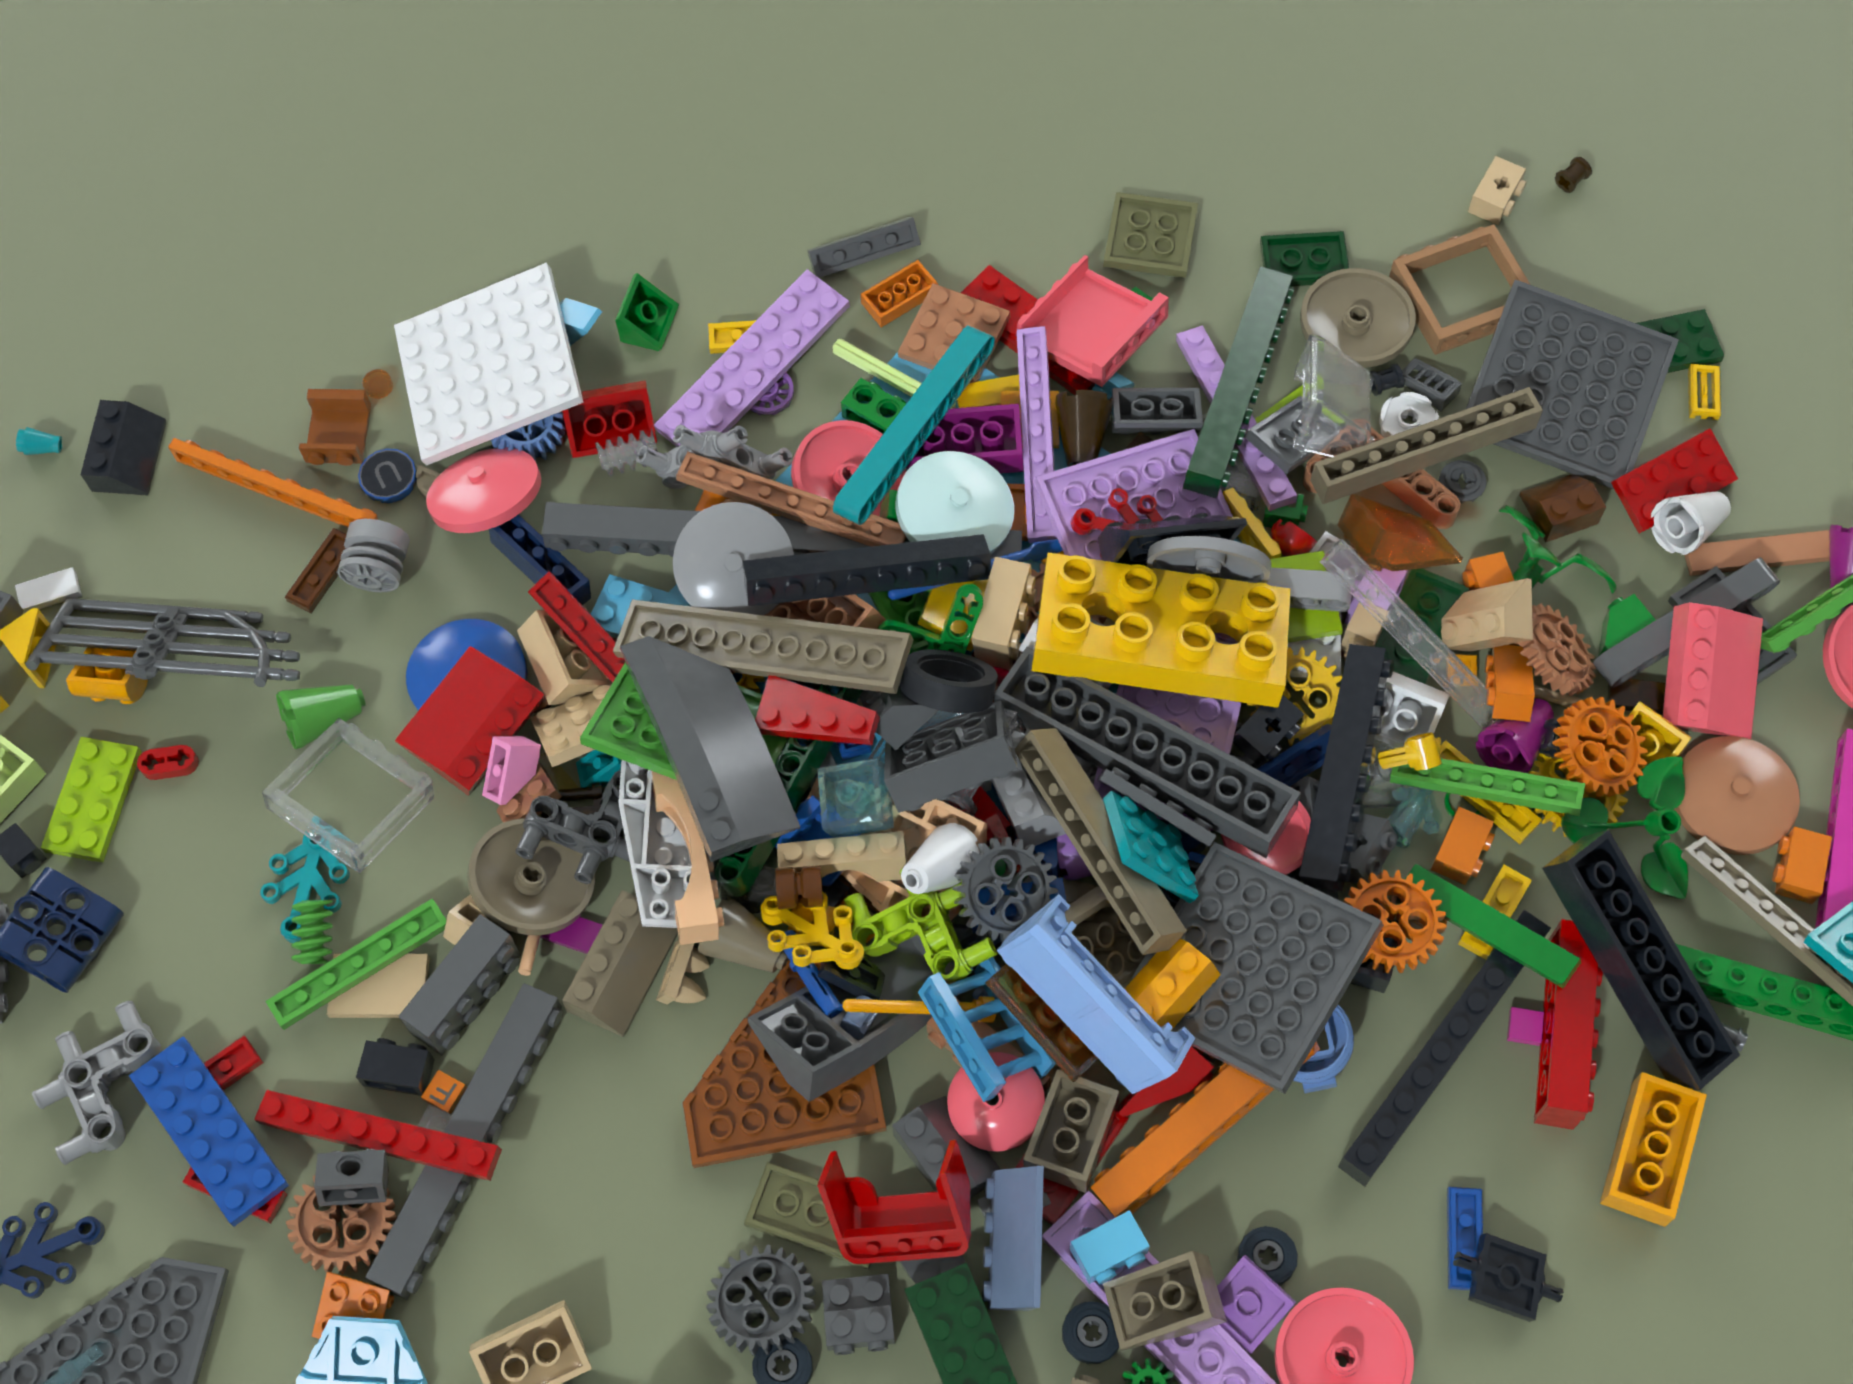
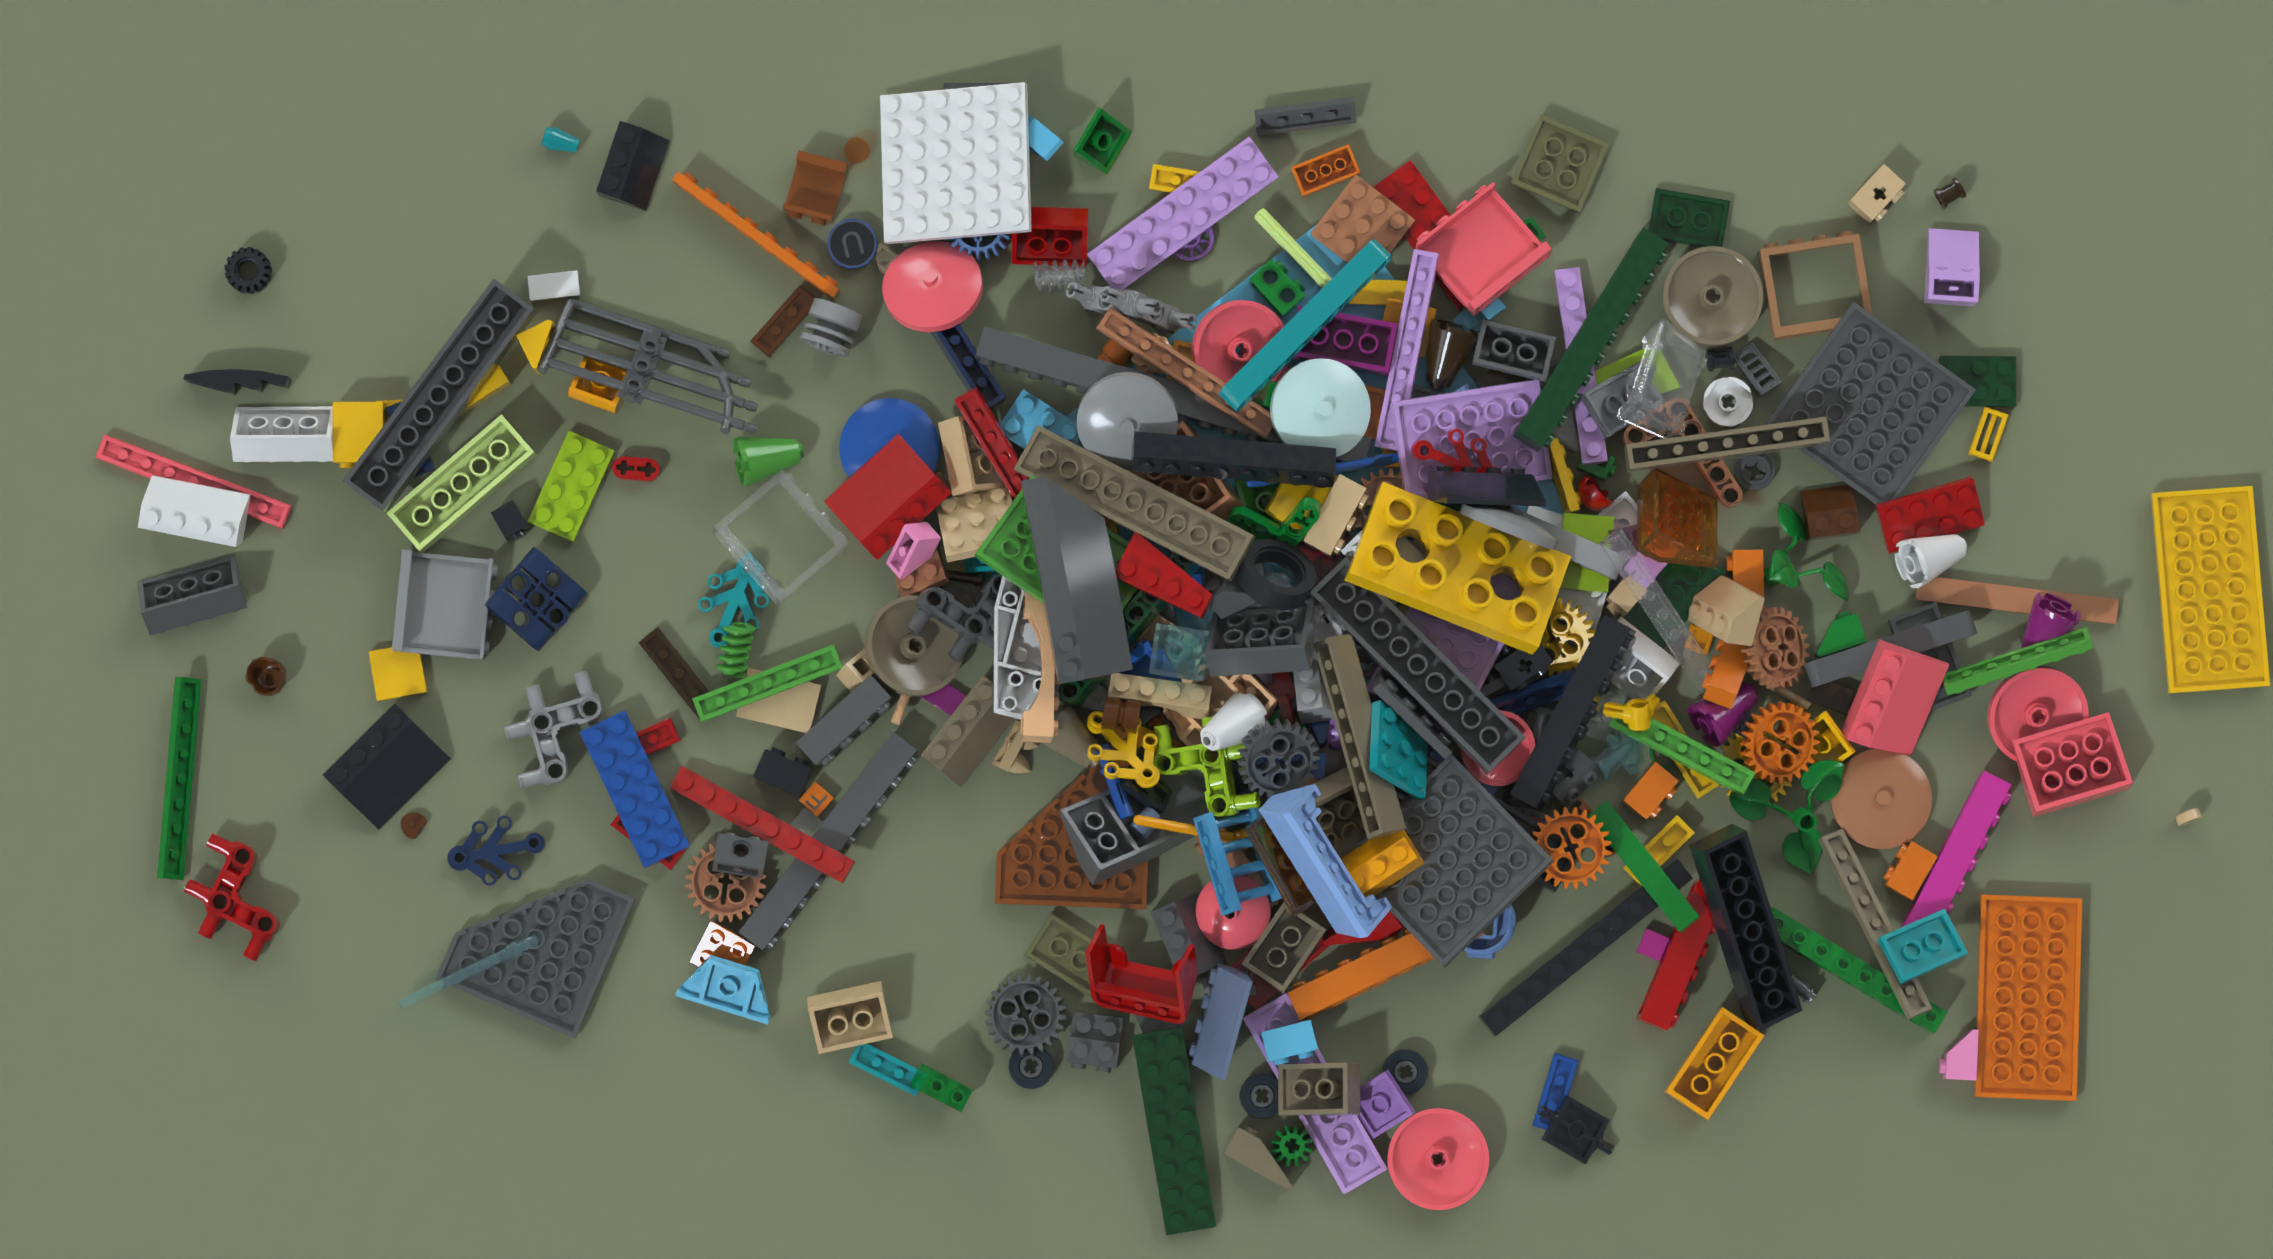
camera: 10 degrees right, 20 degrees up
none -> dark brown tile [638,627,709,720]
none -> lavender slope [1924,228,1980,307]

